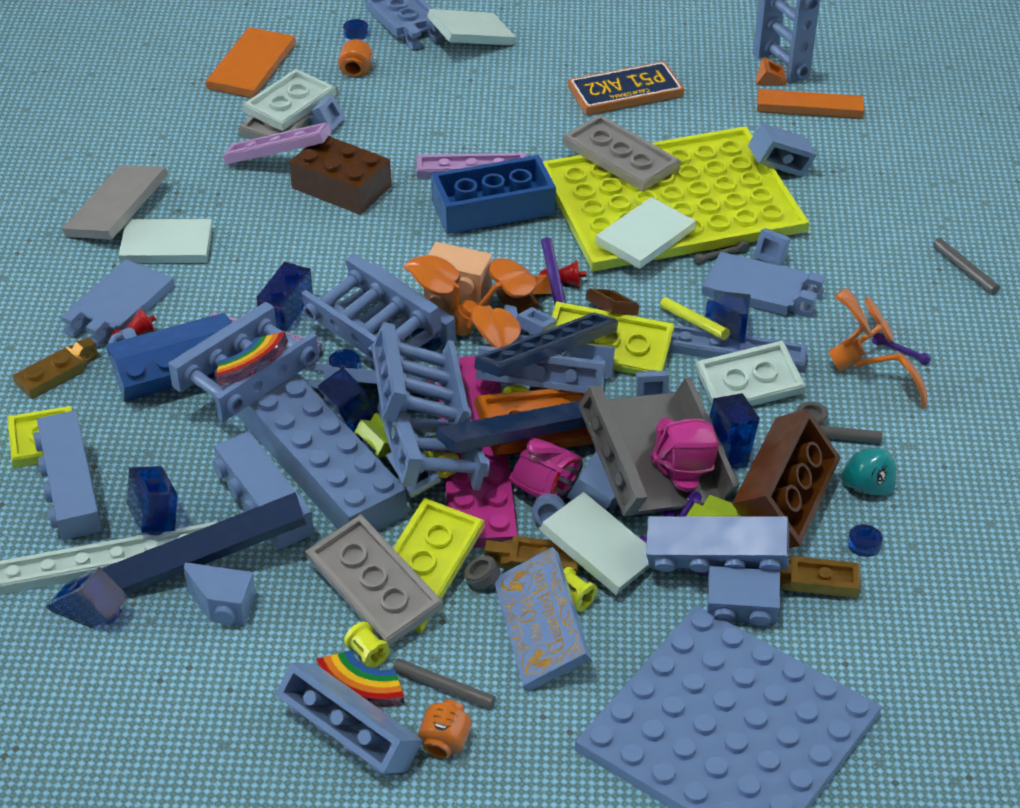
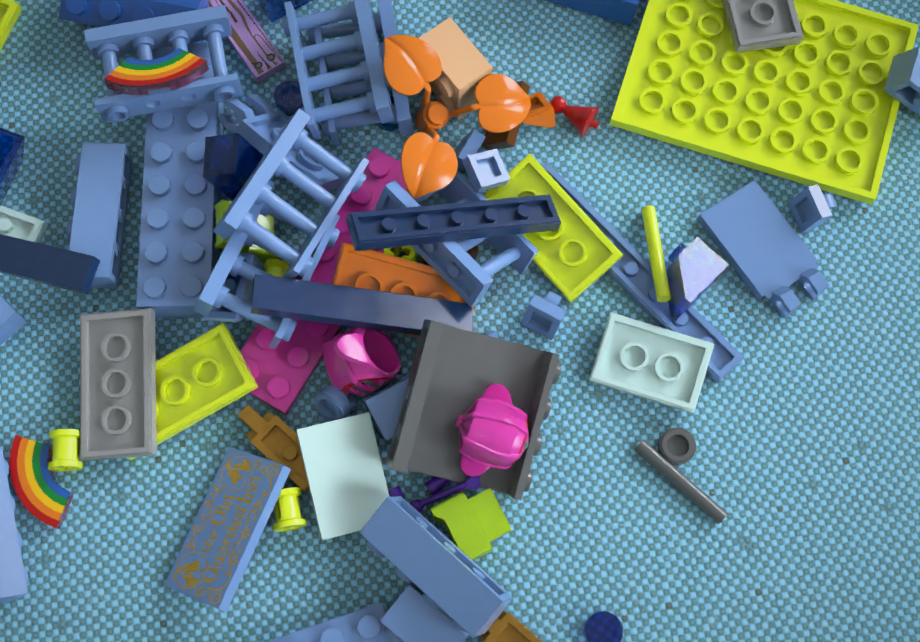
camera: 30 degrees right, 30 degrees up
dark grey bar [393,658,496,710] -> none
orange head [418,700,472,758] -> none
dark grey tile [464,556,500,590] -> none
dark purple bar [541,237,566,306] -> none
reddish brown tile [586,288,639,315] -> none
light aqua tile [595,197,696,269] -> none
dark grey hinge [693,241,750,265] -> none
clear blue brick [709,393,760,469] -> none
reddish brown brick [732,409,841,548] -> none
orange plant [828,288,927,409] -> none
teal piece [841,448,896,496] -> none
dark purple hinge [872,333,931,365] -> none

